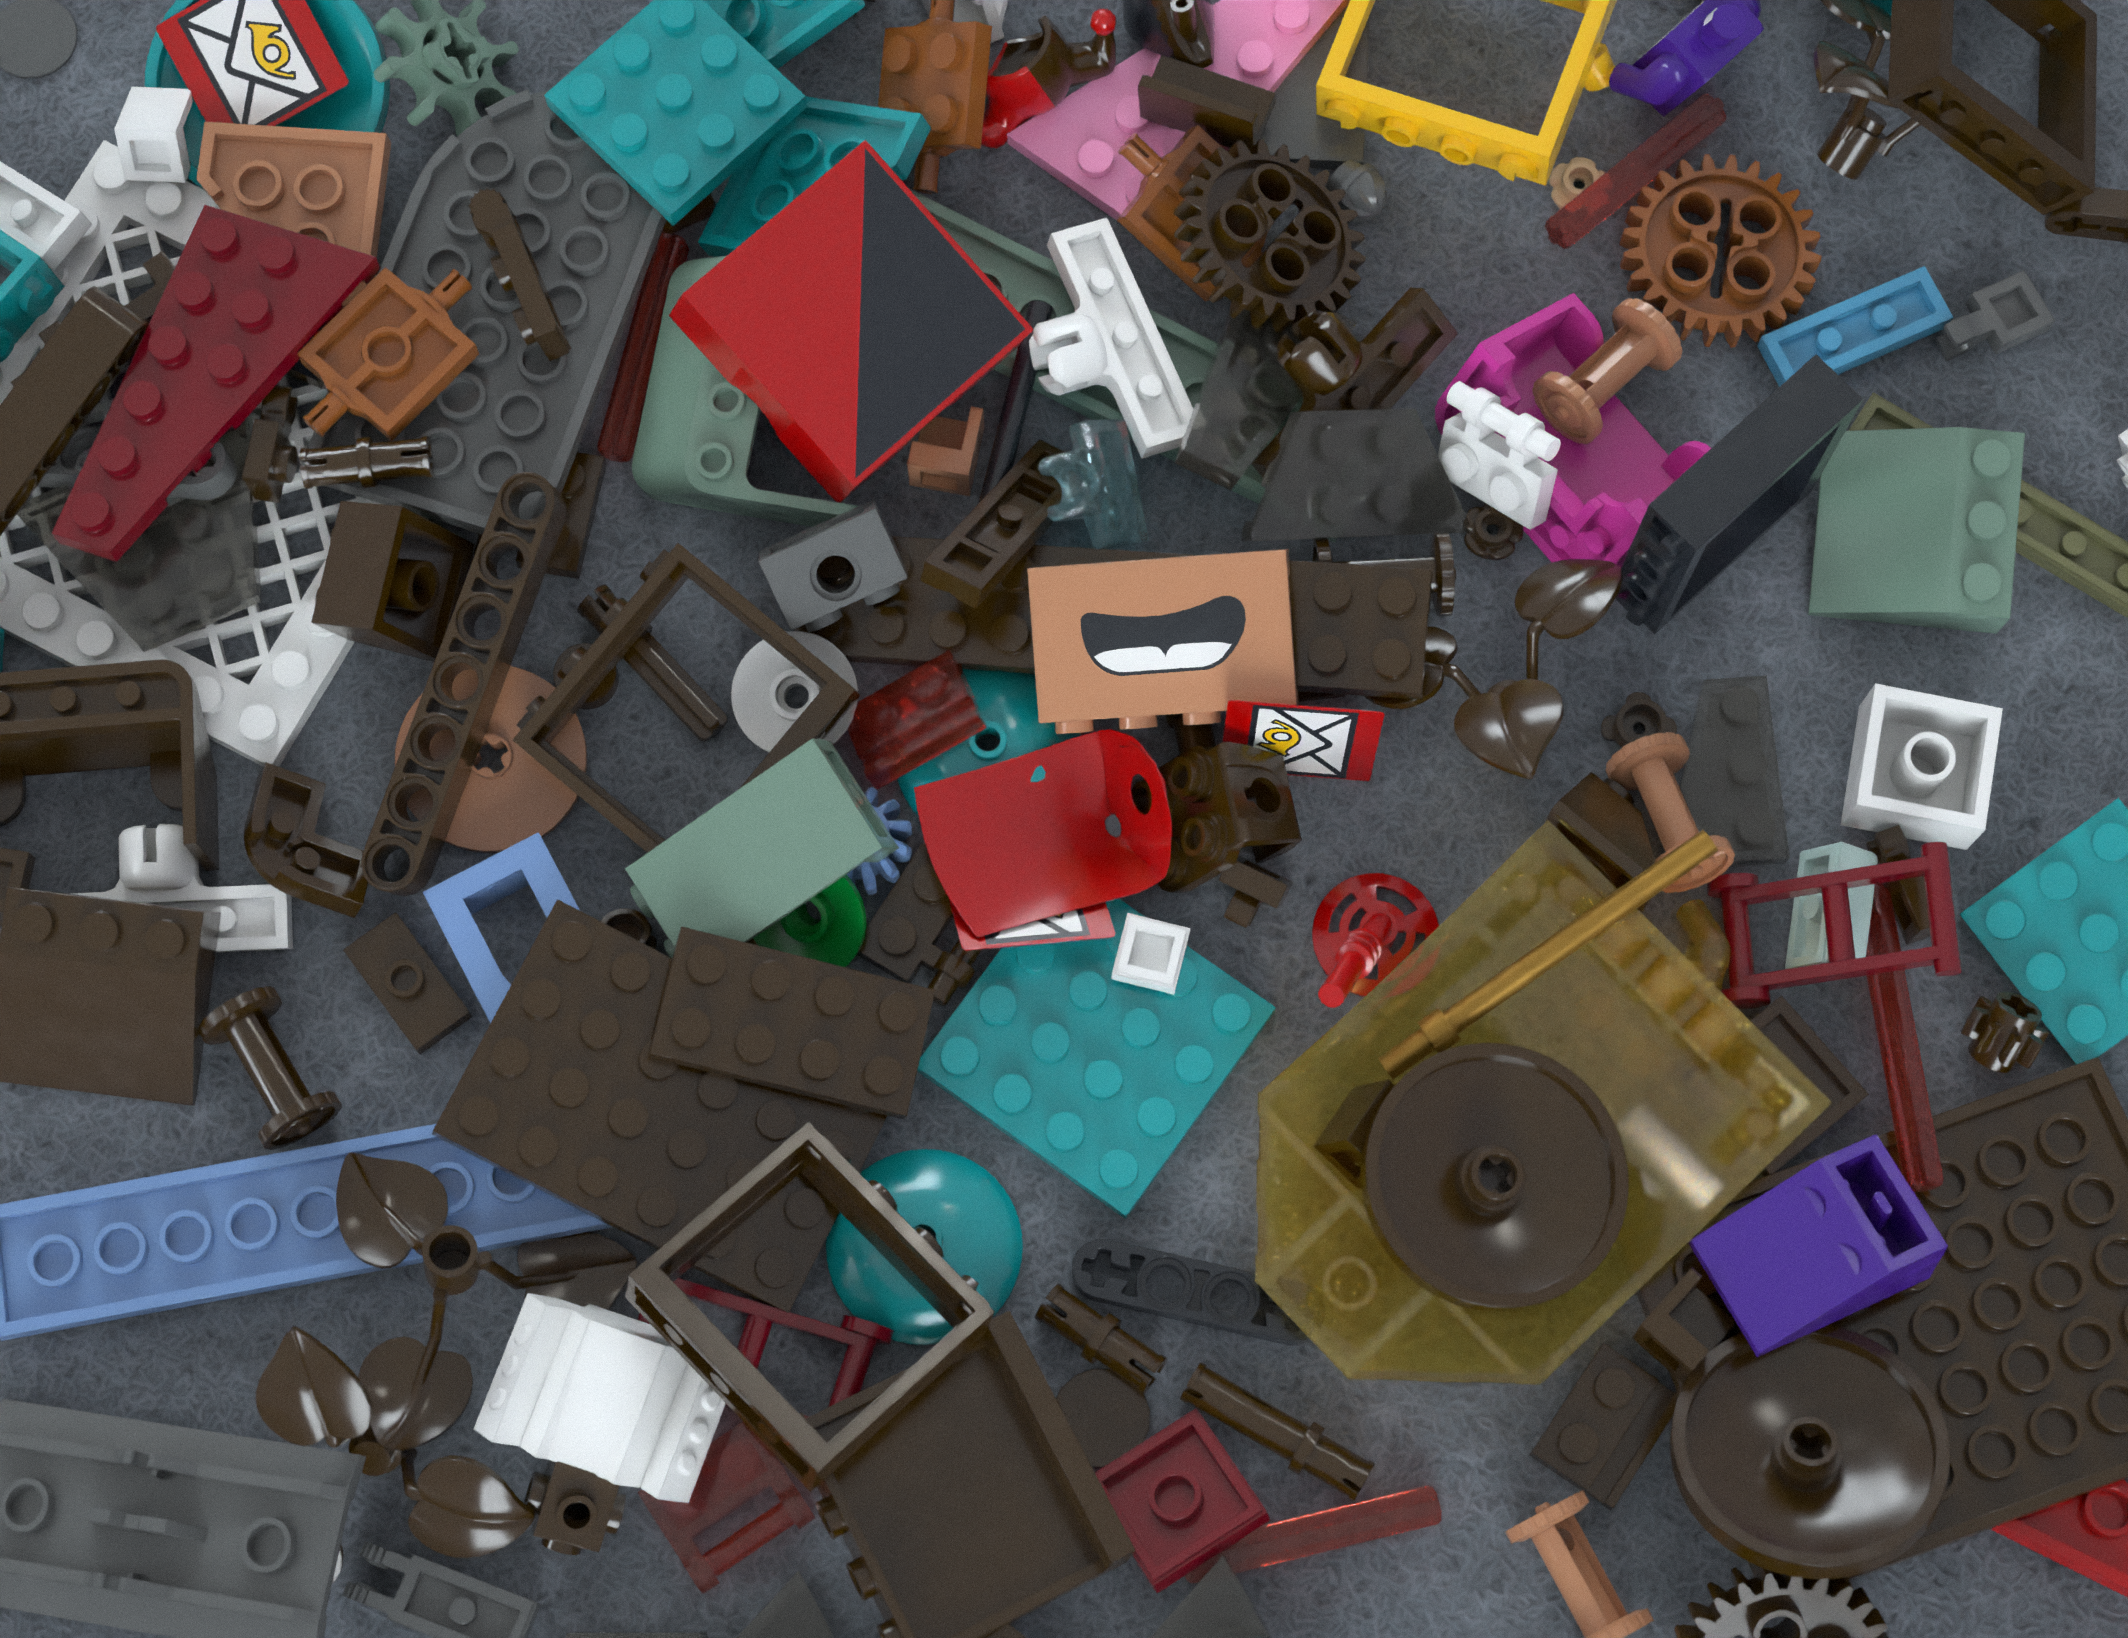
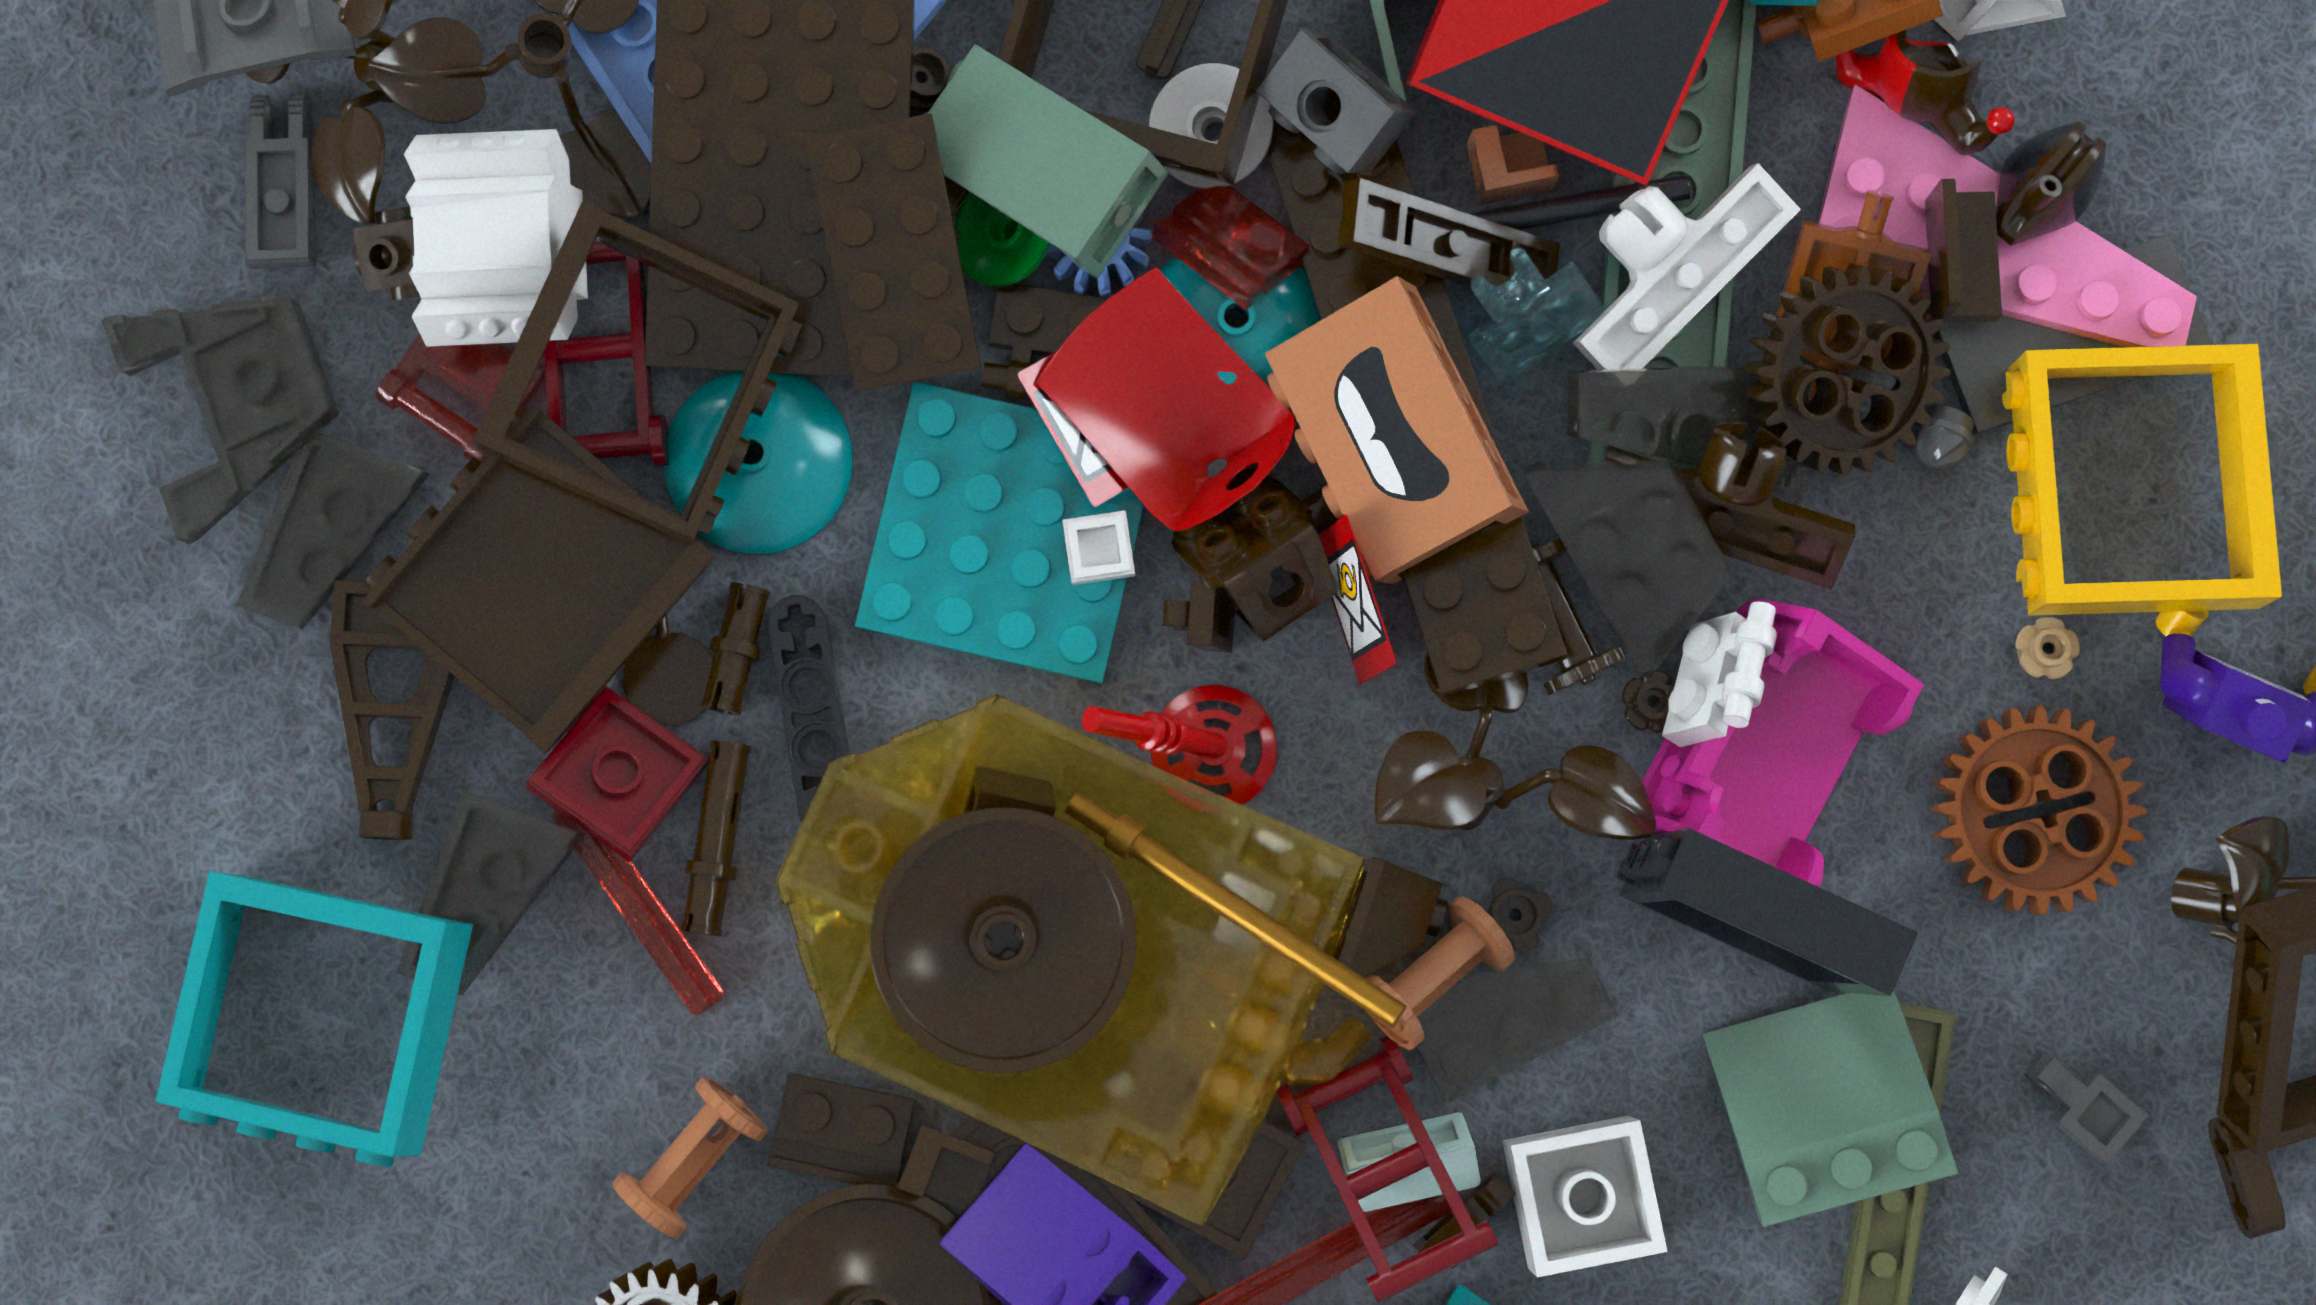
camera: 70 degrees right, 10 degrees up
nougat hose [1532,298,1682,444] -> none
clear red axle [1545,94,1727,249] -> none
dark azure plate [1757,266,1954,387] -> none

